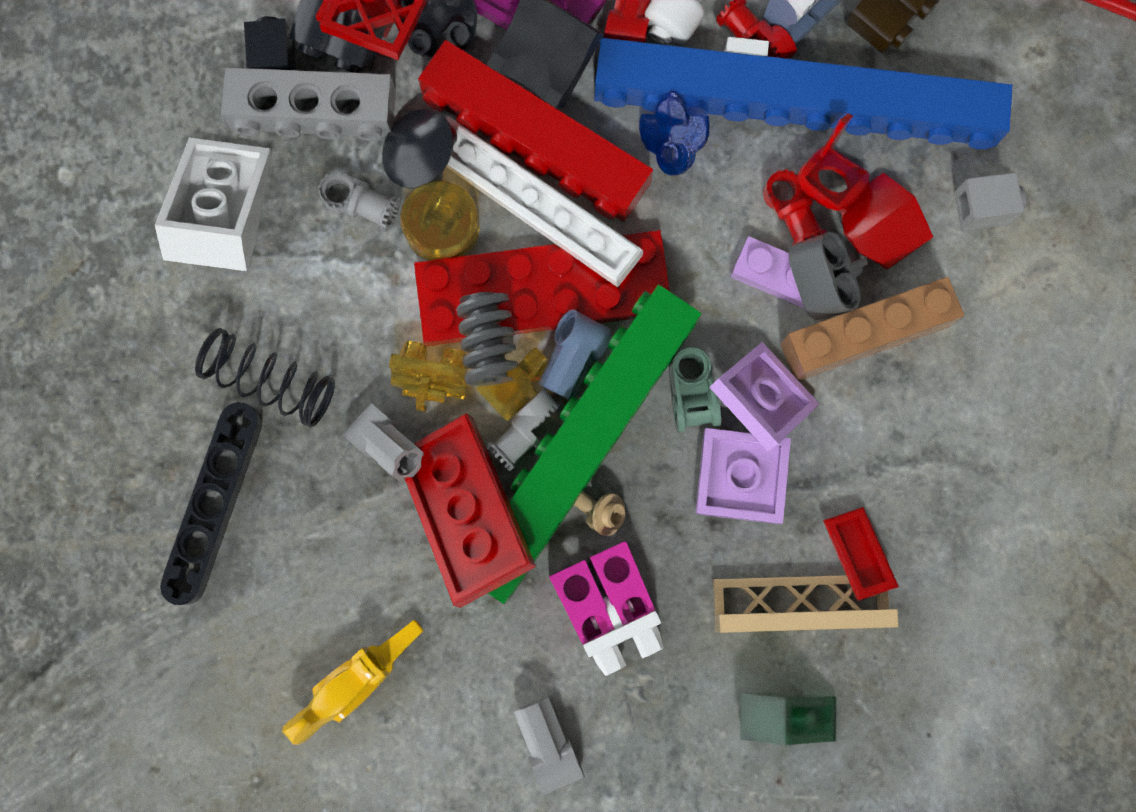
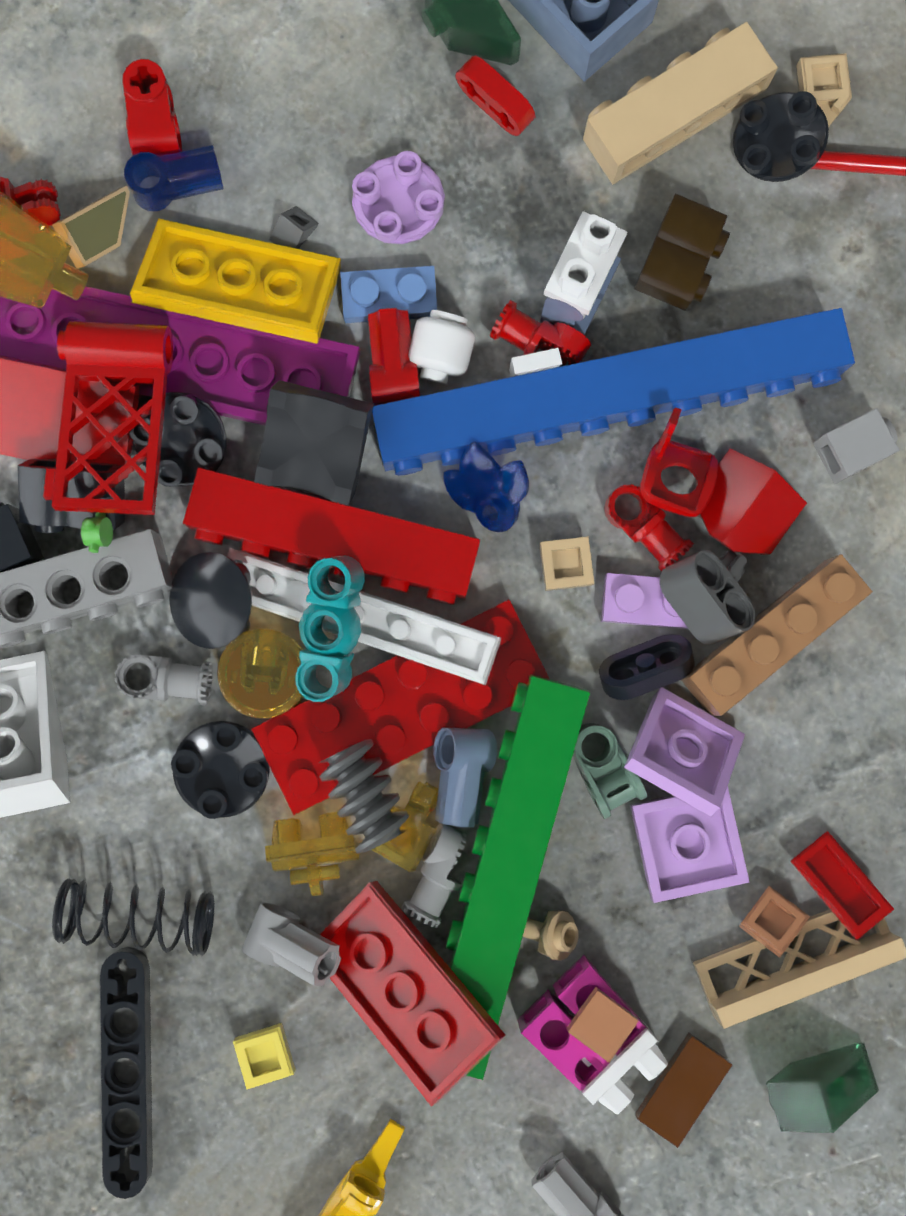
camera: 20 degrees left, 5 degrees up
none -> bright green piece [81,512,113,553]
none -> black dish [171,721,270,819]
none -> light yellow tile [233,1023,296,1089]
none -> teal piece [295,556,365,702]
none -> tan plate [540,536,594,591]
none -> nougat tile [566,987,639,1063]
none -> black plate [599,634,695,700]
none -> reddish brown tile [635,1033,732,1148]
none -> nougat tile [739,886,810,958]

